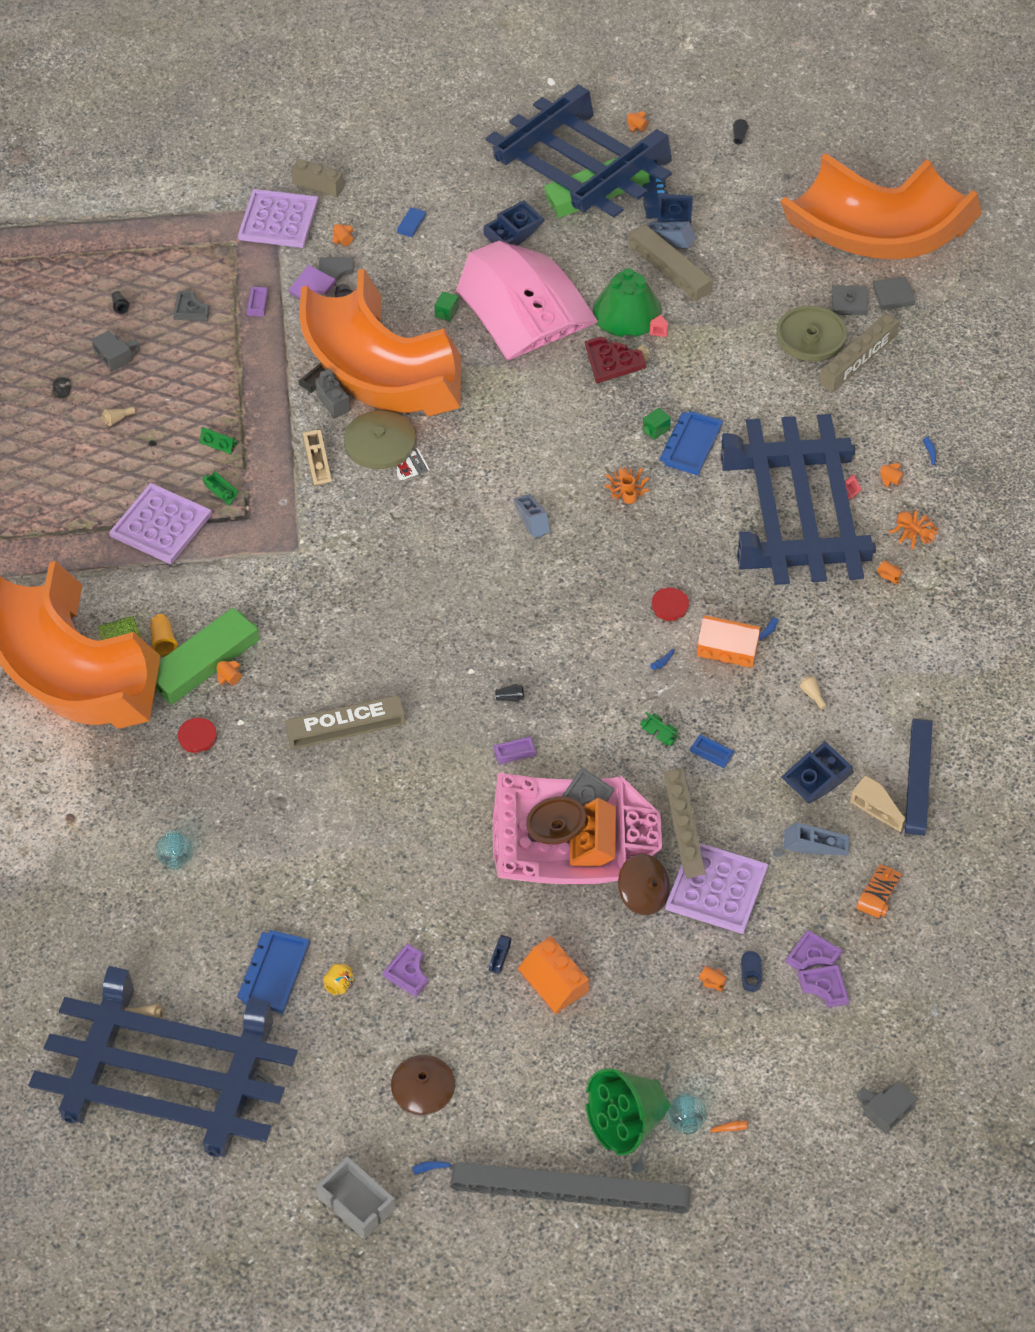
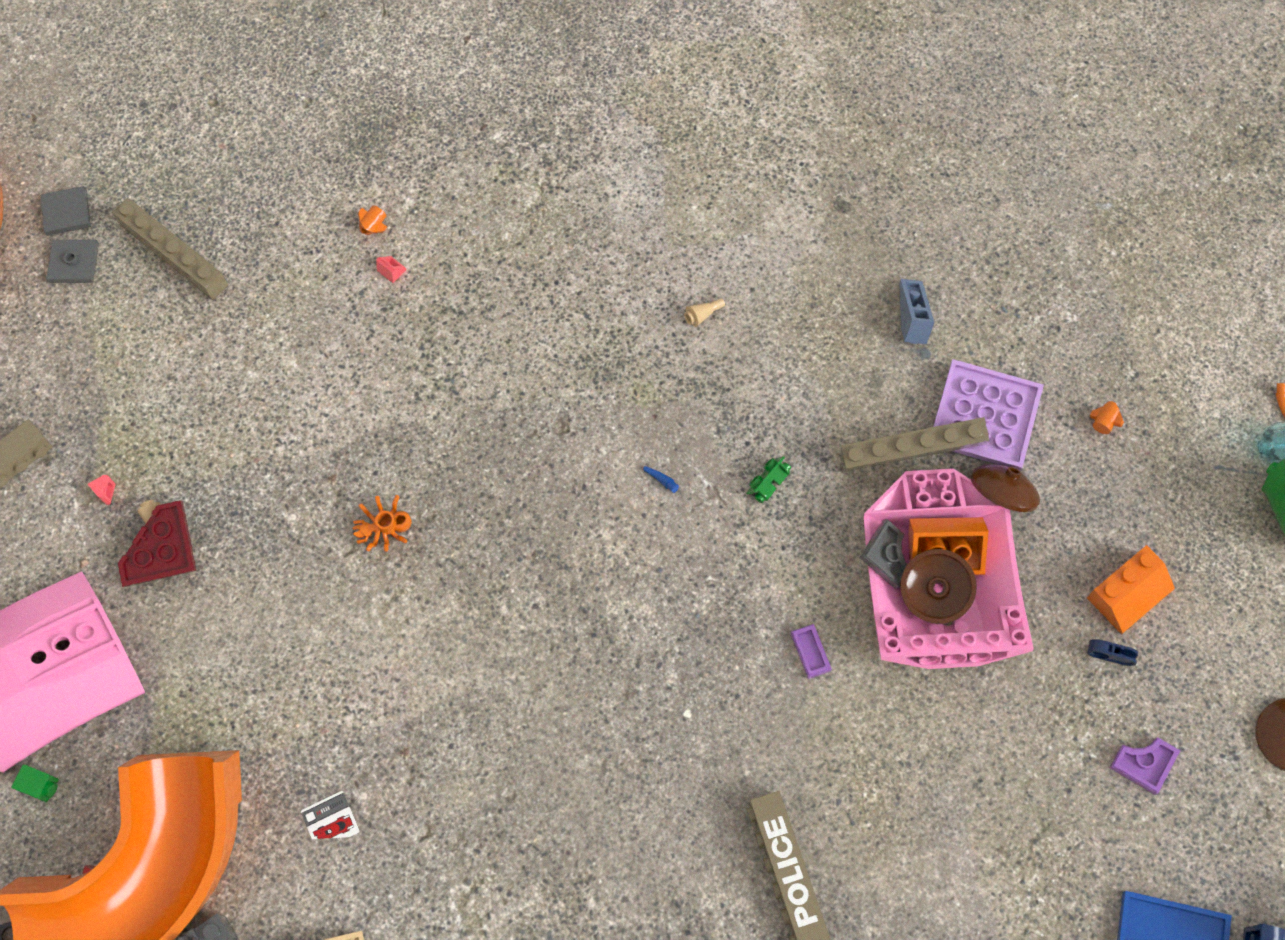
camera: 90 degrees left, 15 degrees up
yellow head [323,964,354,995] -> none
olive dish [344,411,416,469] -> none
black cone [495,683,524,702] -> none
sand blue slope [513,494,550,537] -> none
green cone [593,268,662,337] -> none
green brick [642,407,671,440] -> none
red tile [651,587,689,621] -> none
blue hinge [659,411,723,476] -> none
blue tile [690,734,734,768] -> none
slope [697,615,760,668] -> none
dark blue fence [720,414,876,585] -> none
dark blue piece [741,951,762,992] -> none
blue helmet [759,617,779,640] -> none
olive dish [776,306,847,361] -> none
dark blue slope [781,741,854,804] -> none
medium lavender tile [785,929,843,971] -> none
medium lavender tile [797,965,849,1008] -> none
tan slope [850,775,905,832] -> none
orange door [856,864,902,919] -> none
dark grey hinge [856,1081,917,1134] -> none
orange piece [877,560,903,584] -> none
orange animal [889,510,938,550] -> none
dark blue beam [905,718,933,836] -> none
blue helmet [923,437,936,465] -> none

